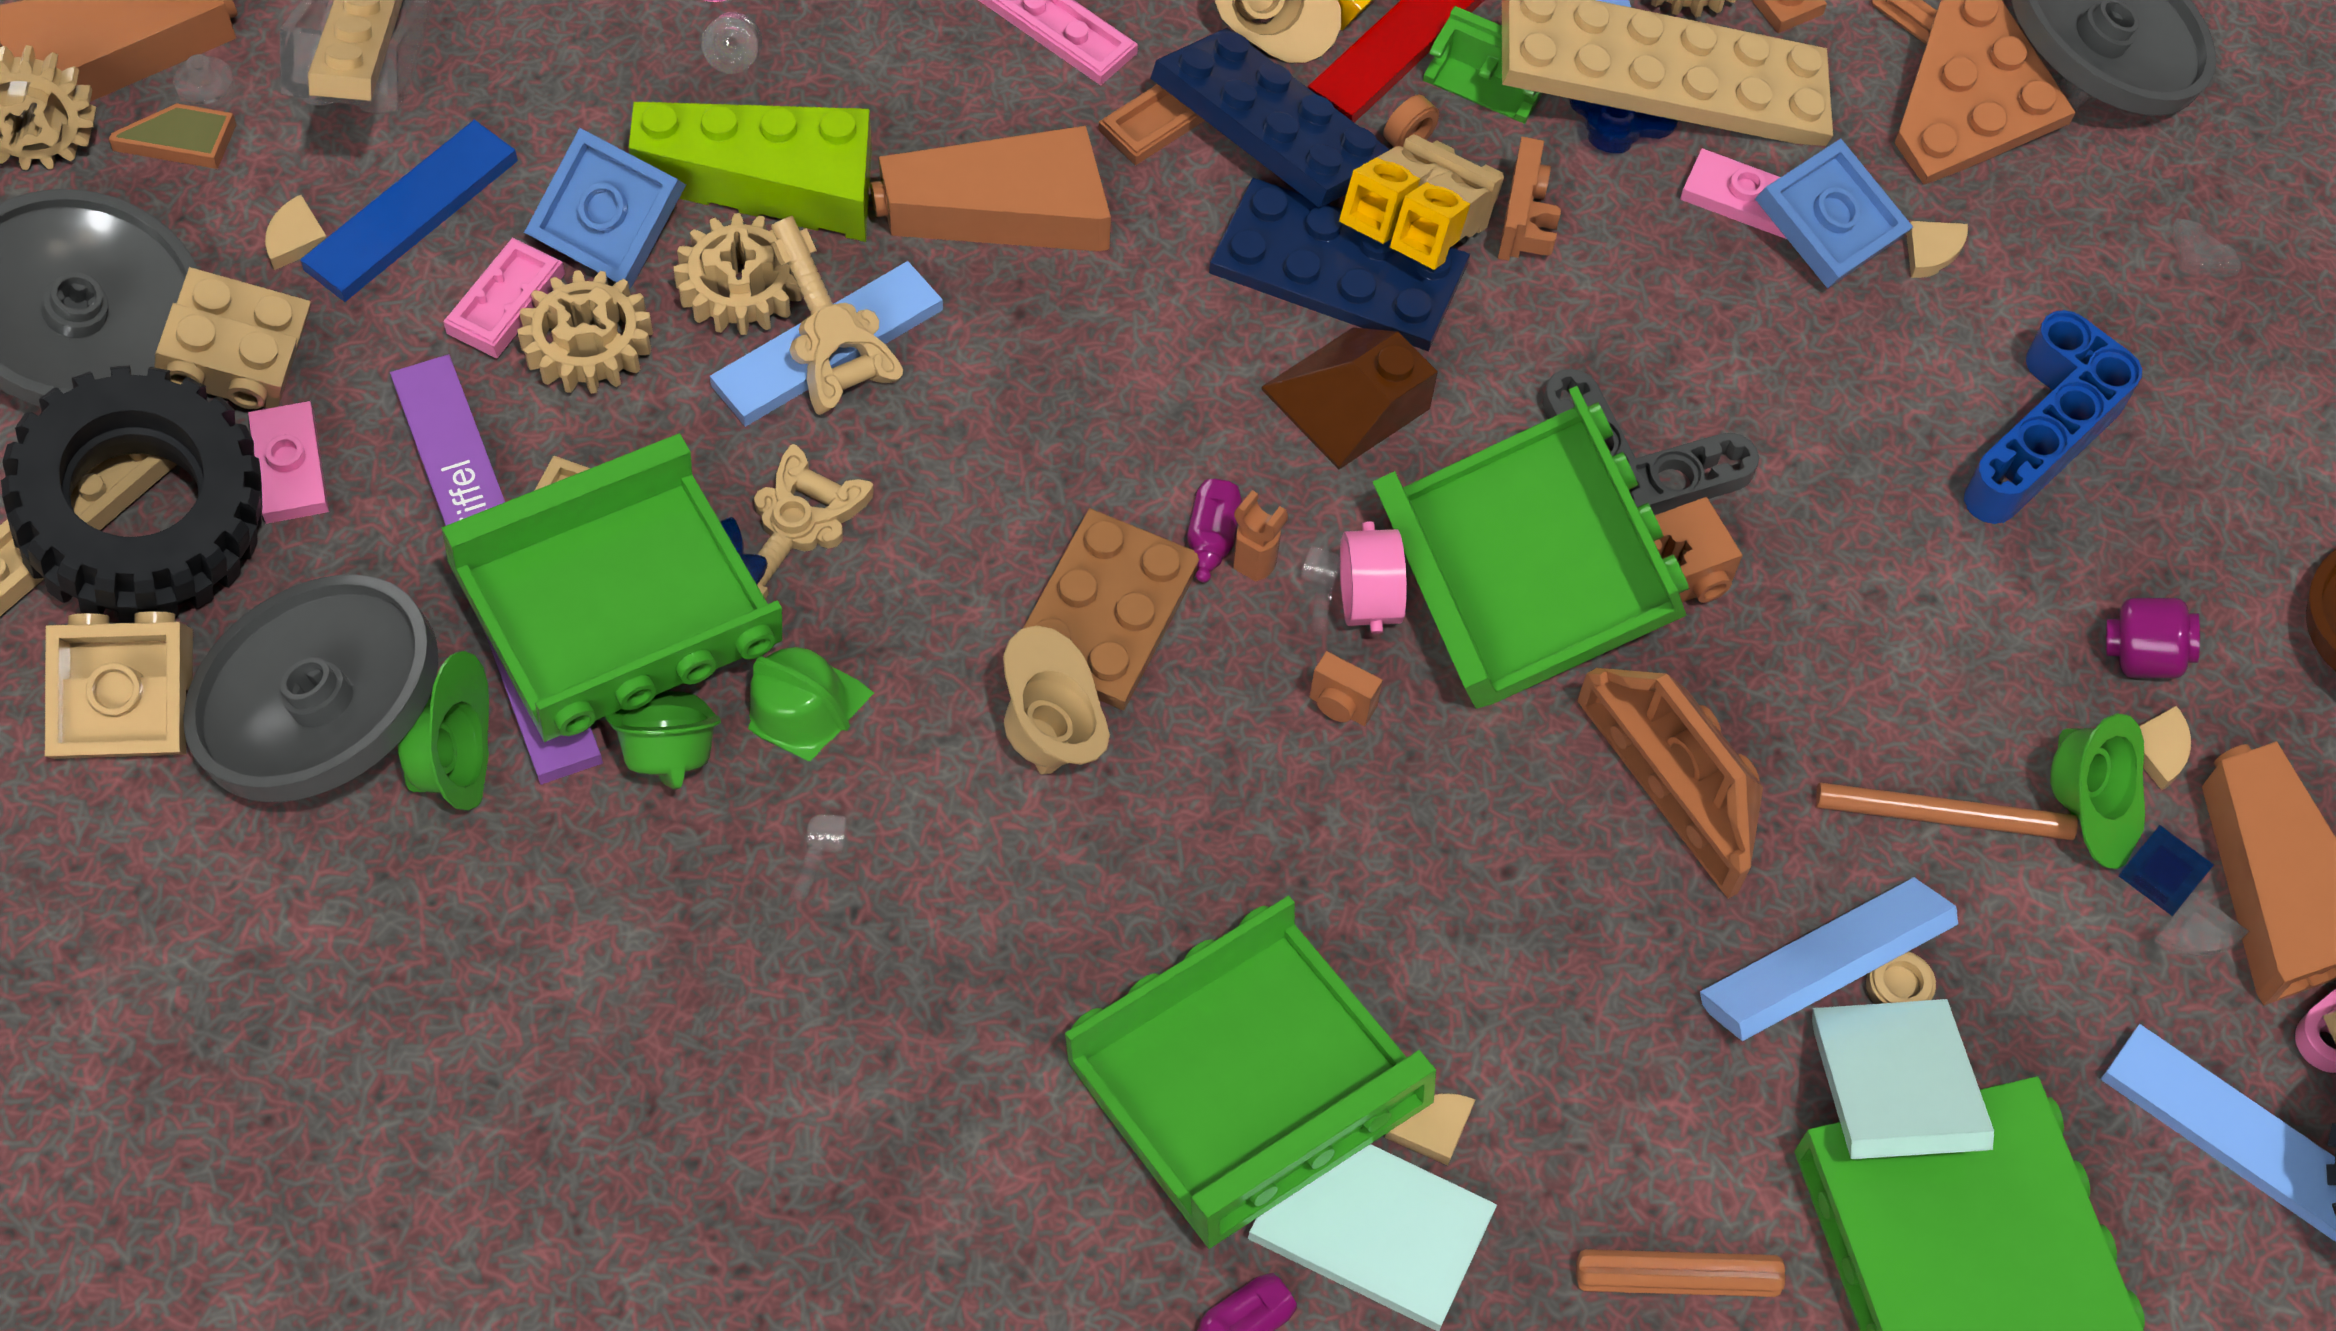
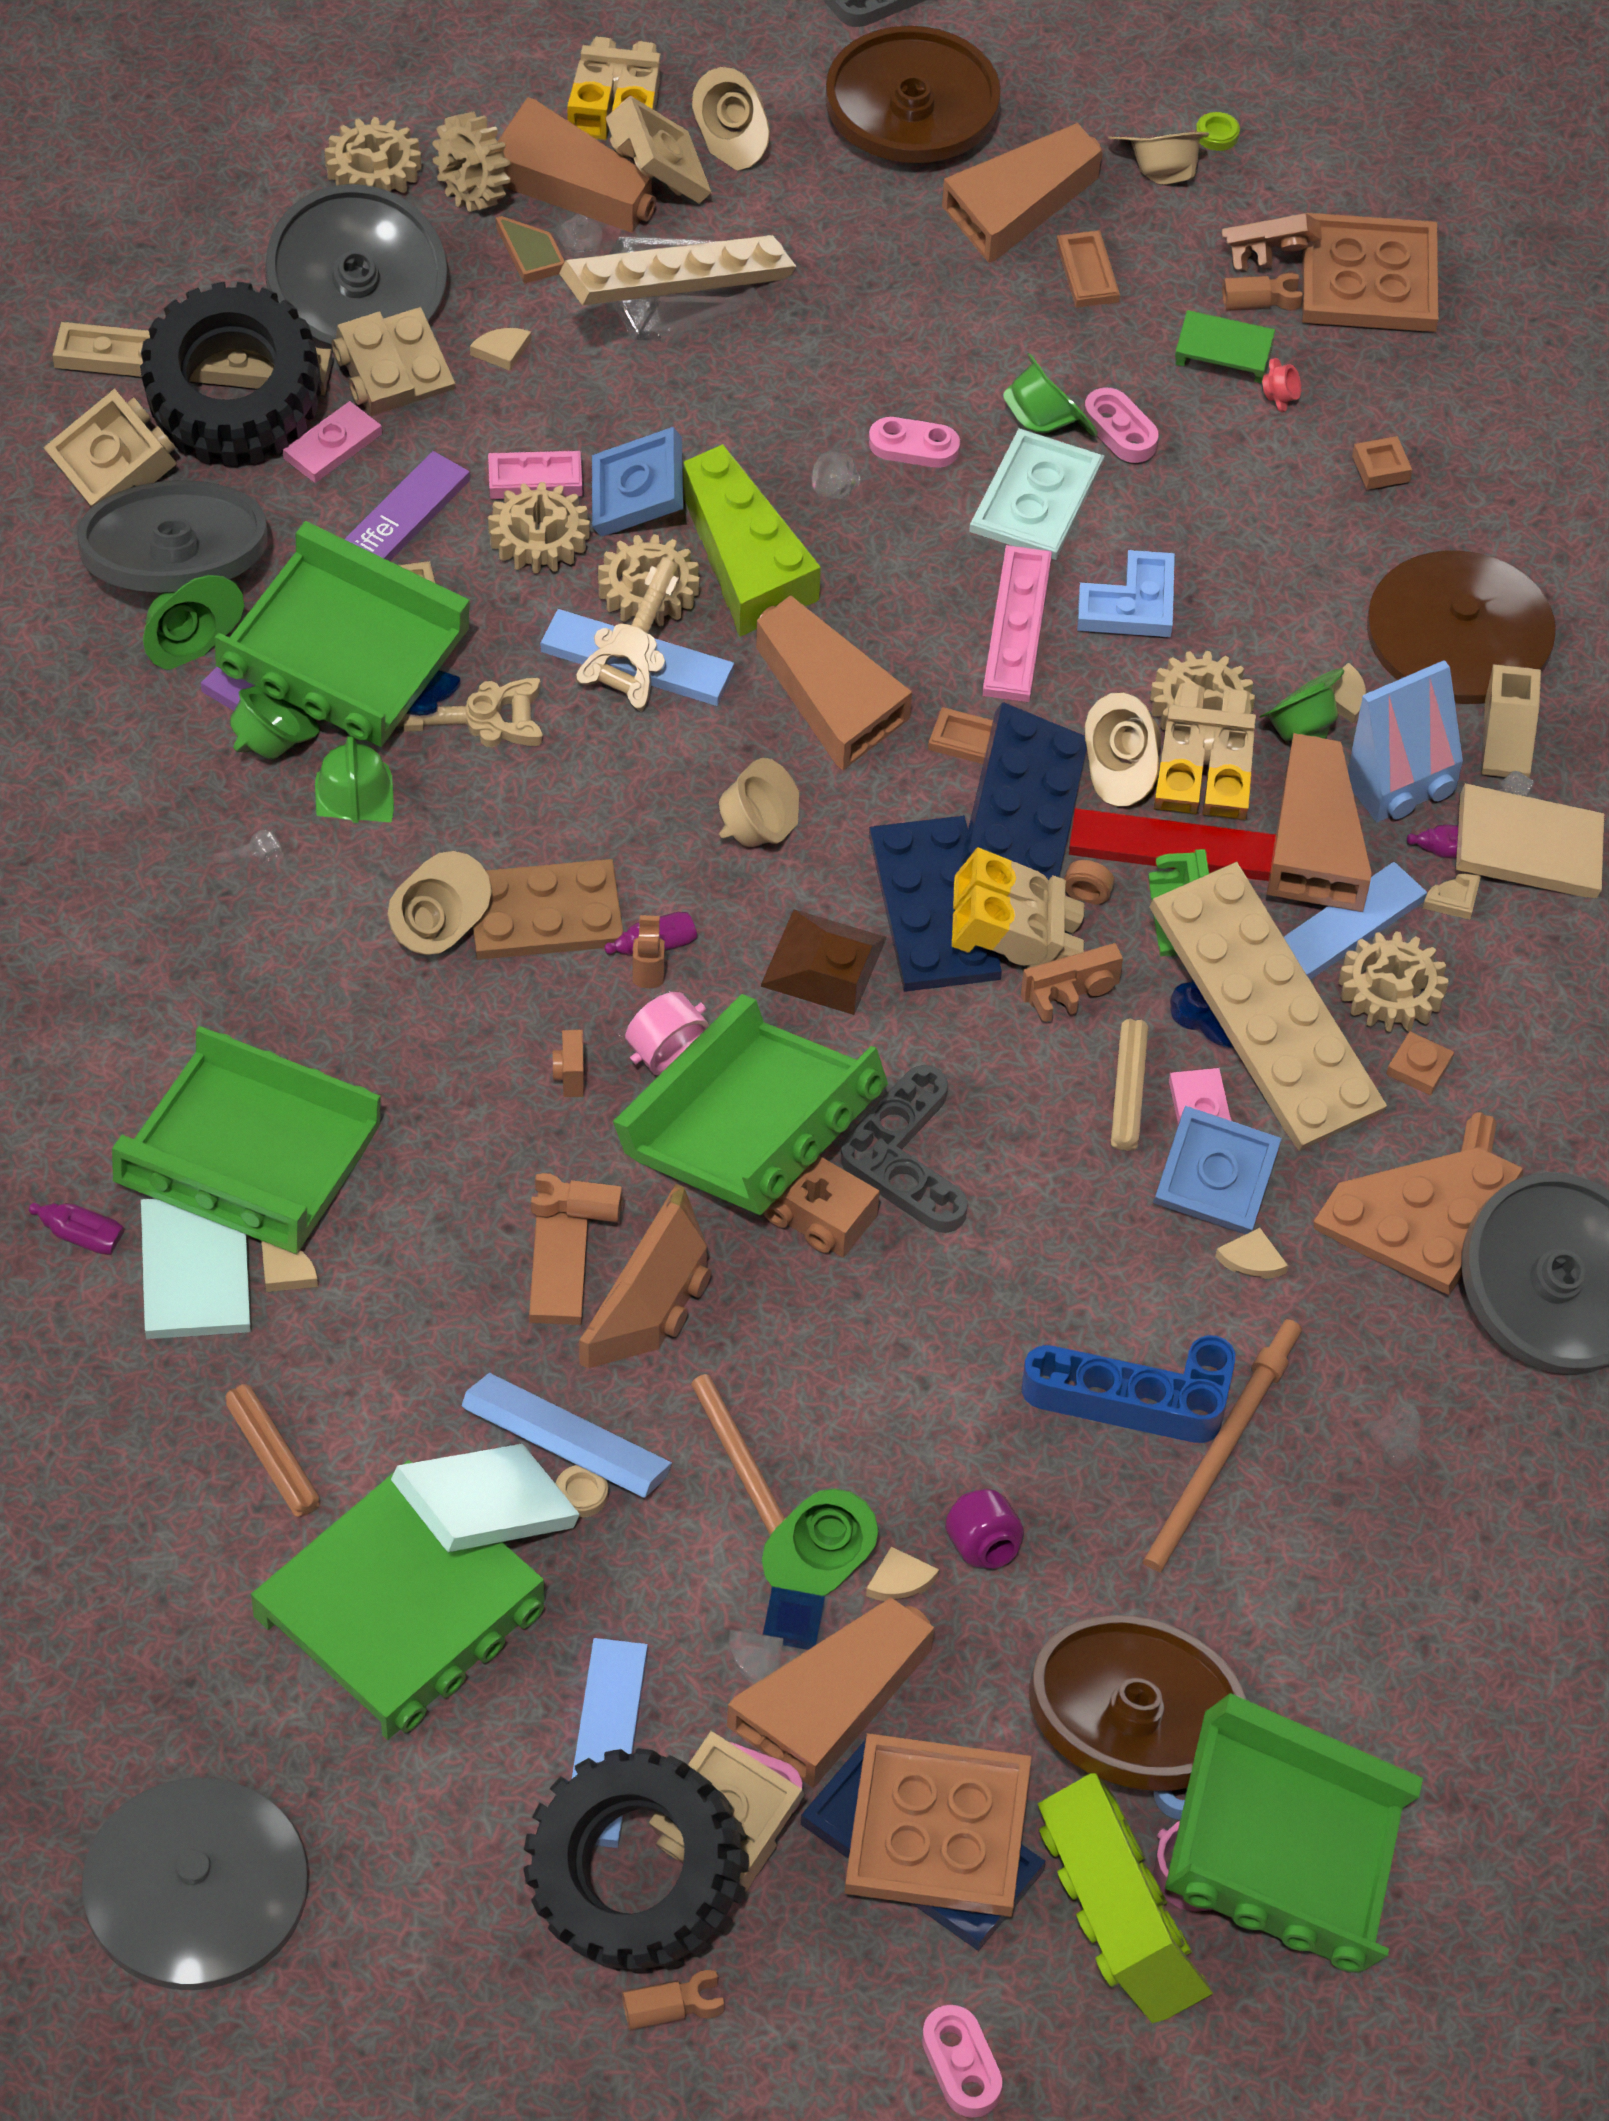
camera: 60 degrees right, 5 degrees down
blue tile [300,119,518,302] -> none
none -> nougat tile [529,1191,588,1325]
none -> nougat bar [531,1173,623,1222]
none -> tan piece [718,758,799,847]
none -> tan axle [1111,1019,1148,1151]
none -> nougat bar [1143,1319,1302,1573]

